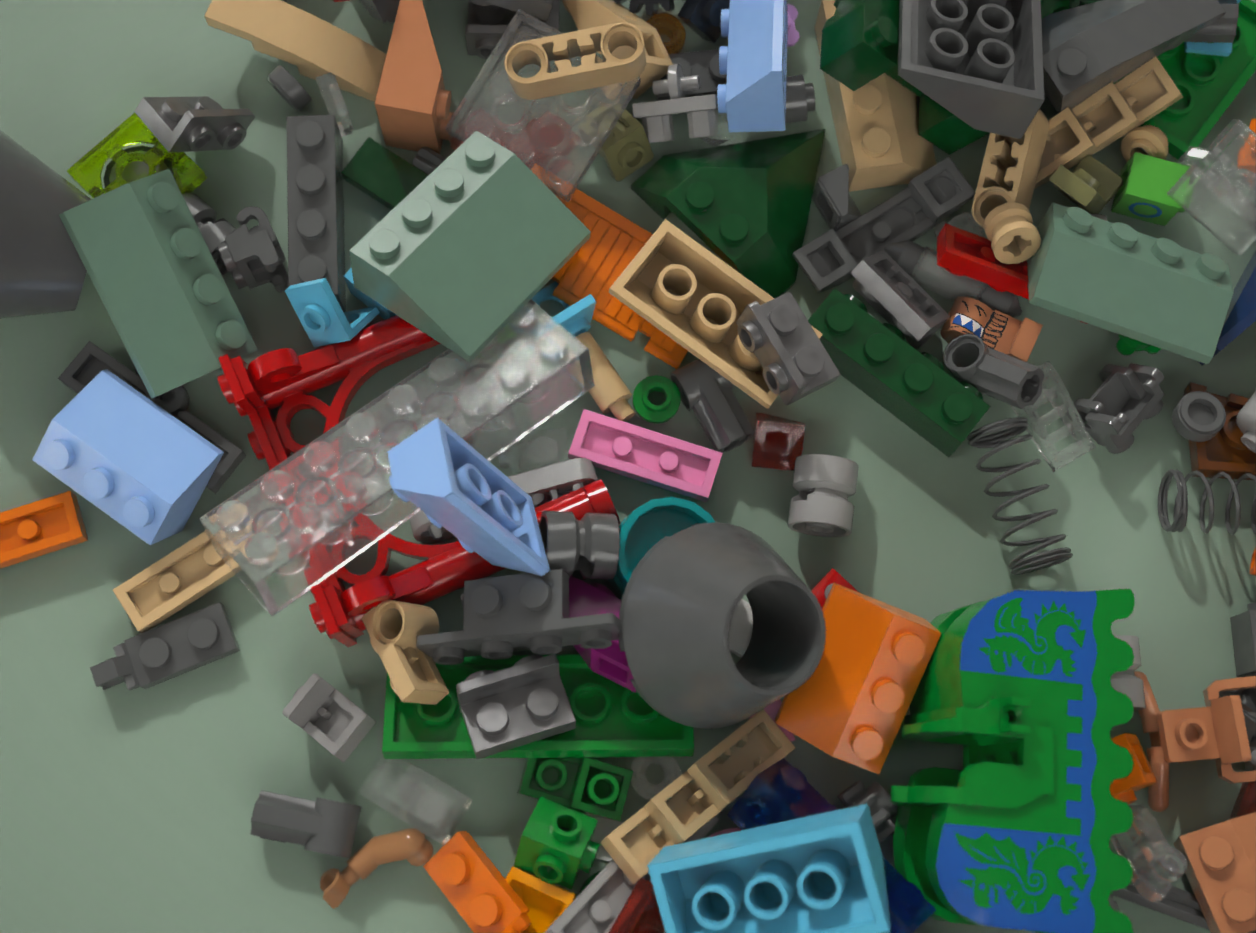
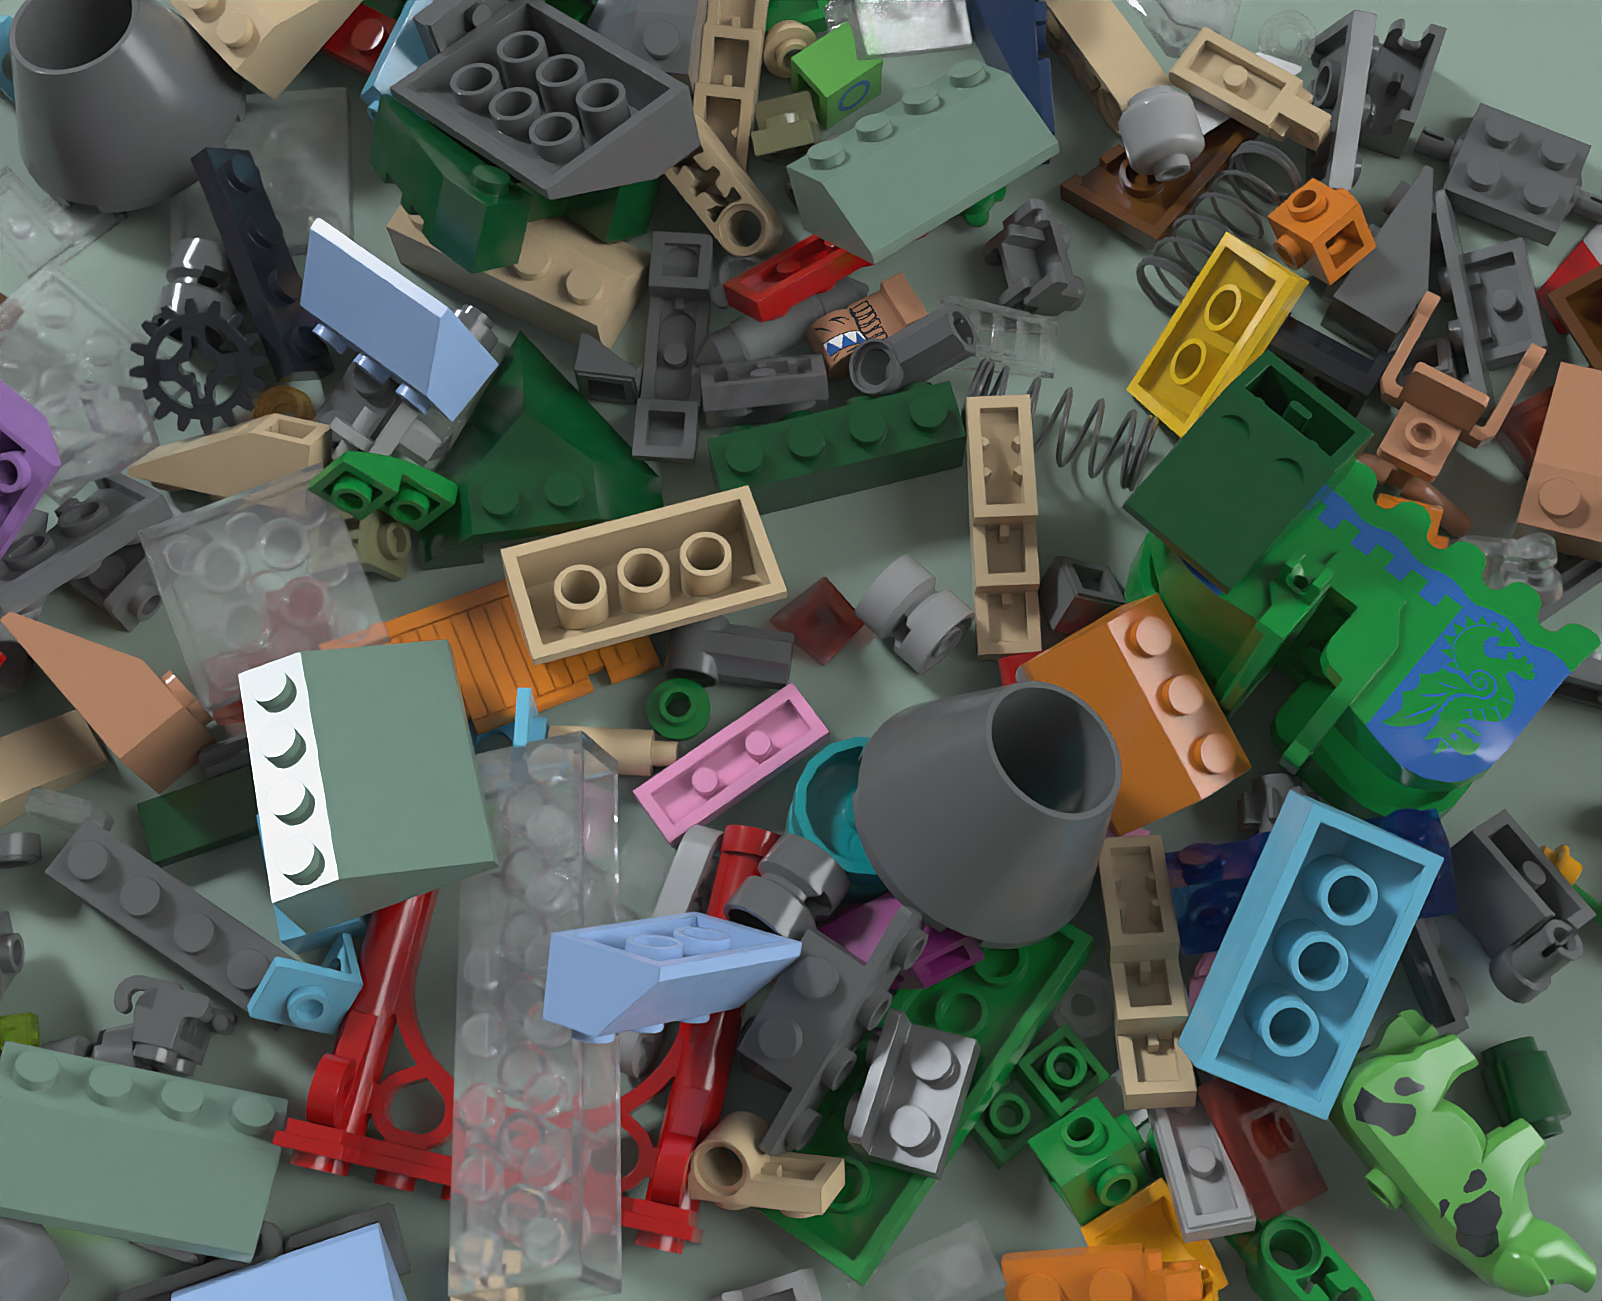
camera: 45 degrees left, 5 degrees down
tan beam [504,22,646,100] -> none
flat silver bracket [736,291,841,406] -> none
tan wheel [983,202,1041,264] -> none
dark grey tile [1172,391,1226,442] -> none
none -> green slope [308,451,459,531]
none -> tan slope [966,394,1042,661]
none -> dark grey slope [1038,556,1126,635]
none -> dark green slope [1122,349,1374,595]
none -> yellow slope [1126,231,1309,438]
none -> black hinge [1264,312,1392,418]

